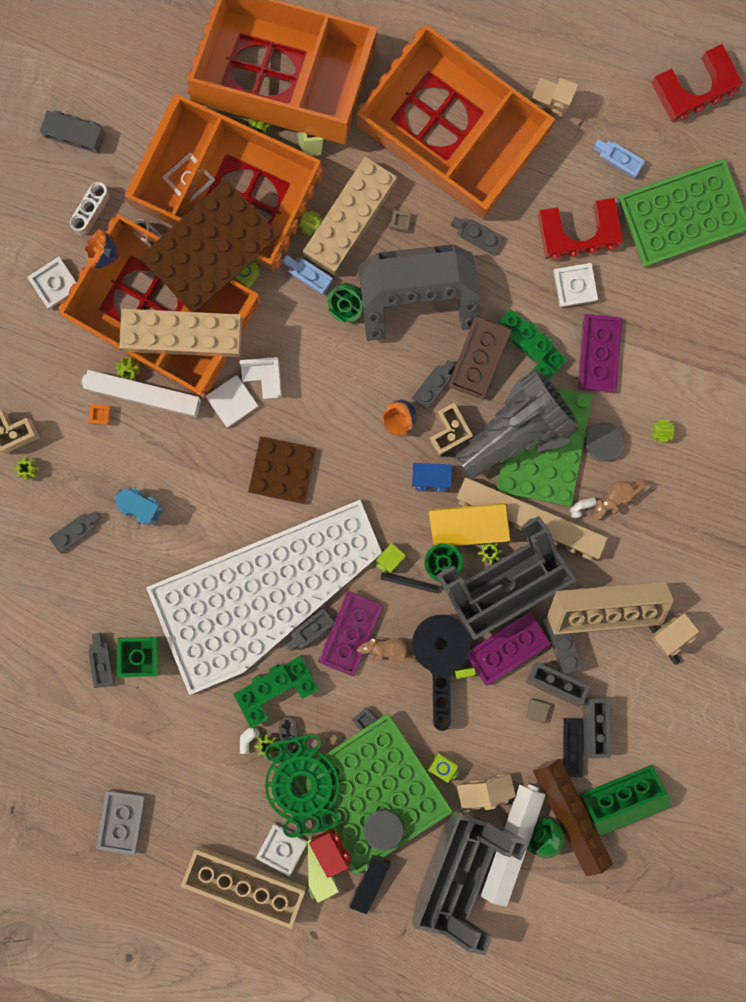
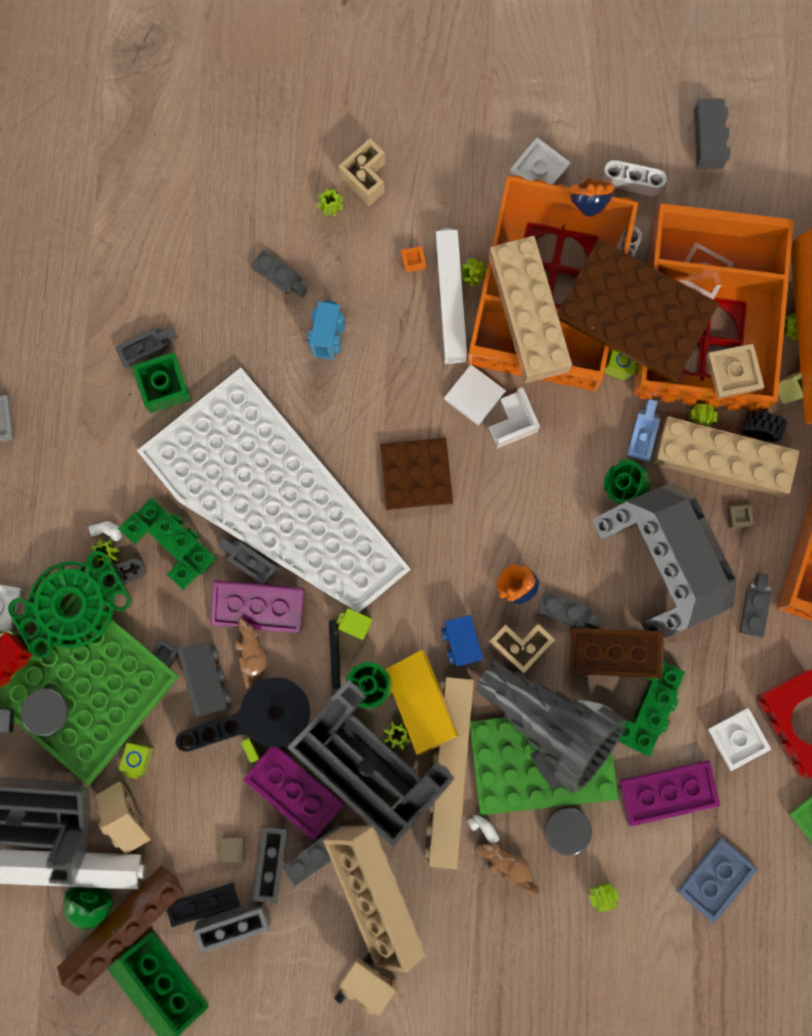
camera: 75 degrees right, 5 degrees down
none -> dark grey slope [177,642,232,717]
none -> sand blue tile [676,837,758,923]
none -> tan plate [706,344,764,399]
none -> black tyre [742,410,787,441]

